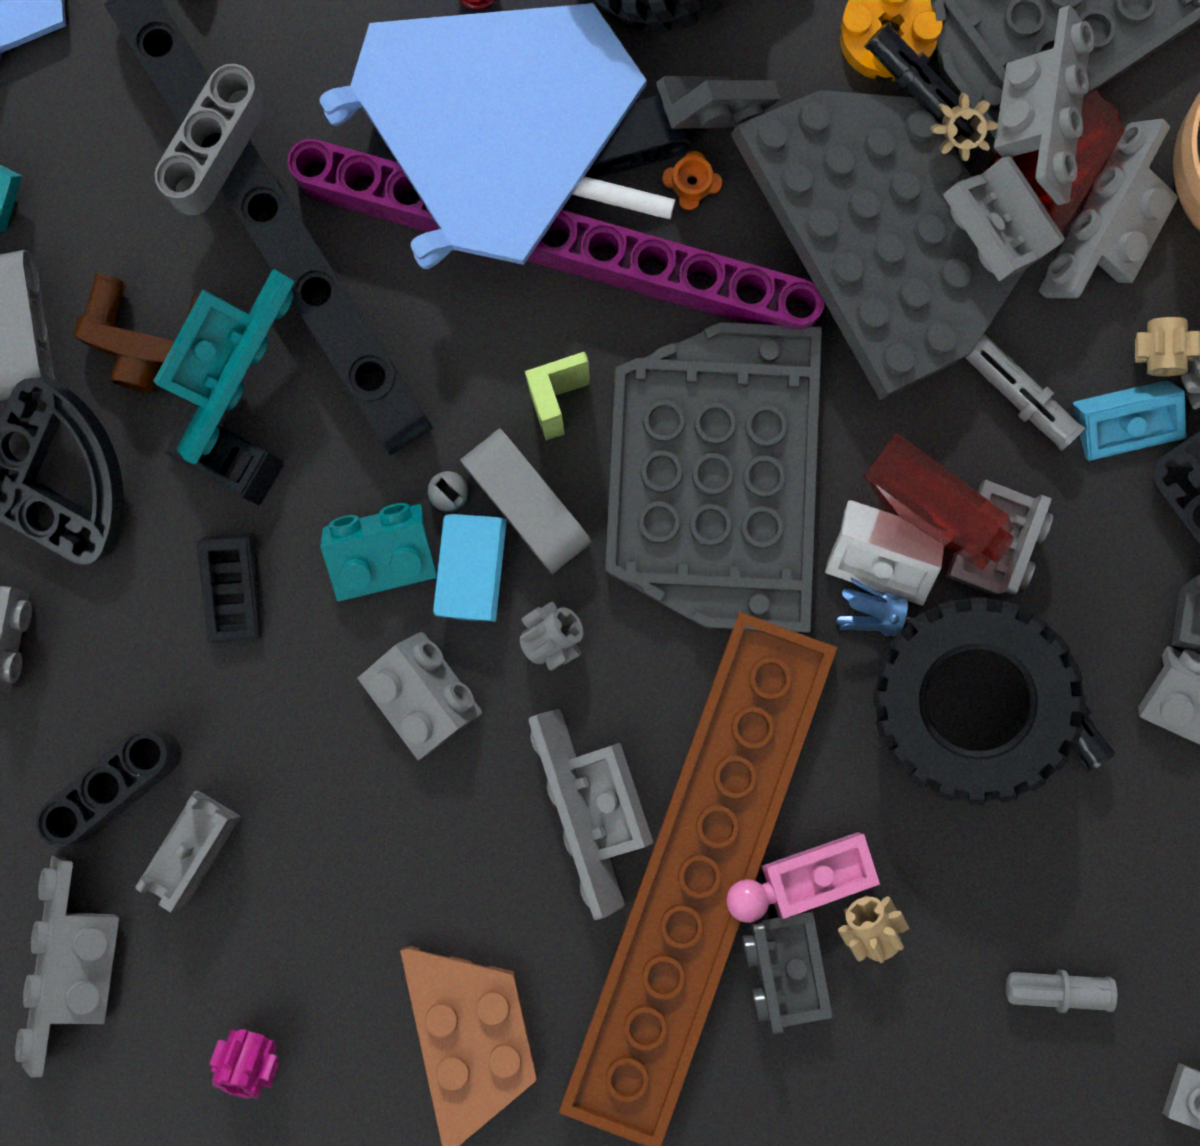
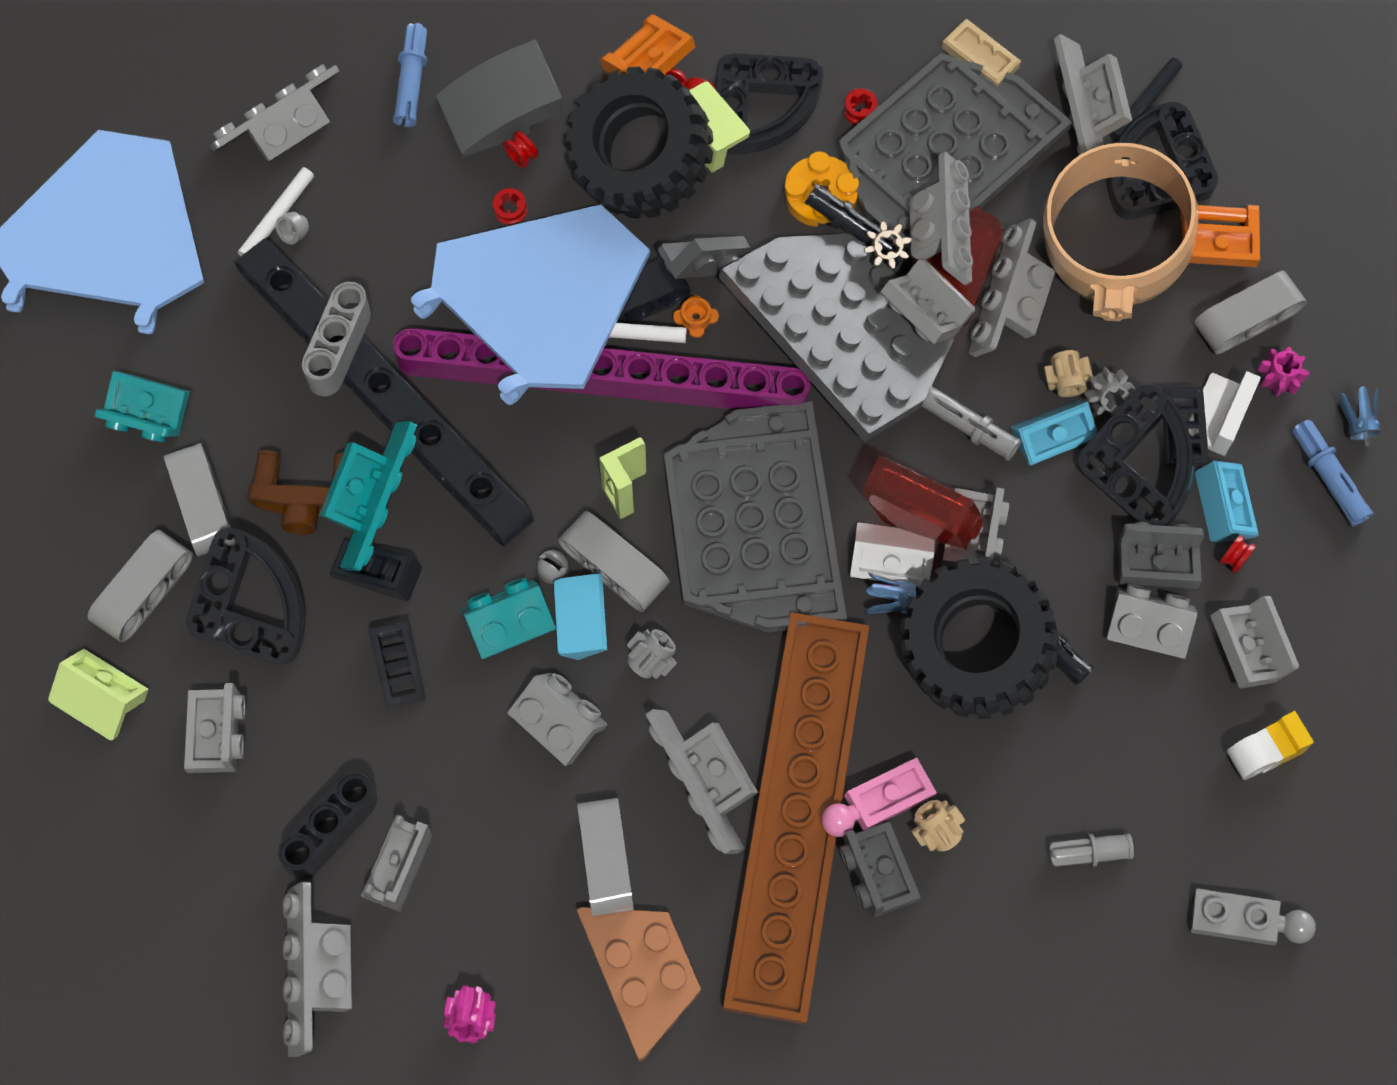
camera: 15 degrees left, 15 degrees down
none -> light grey beam [577,798,634,917]

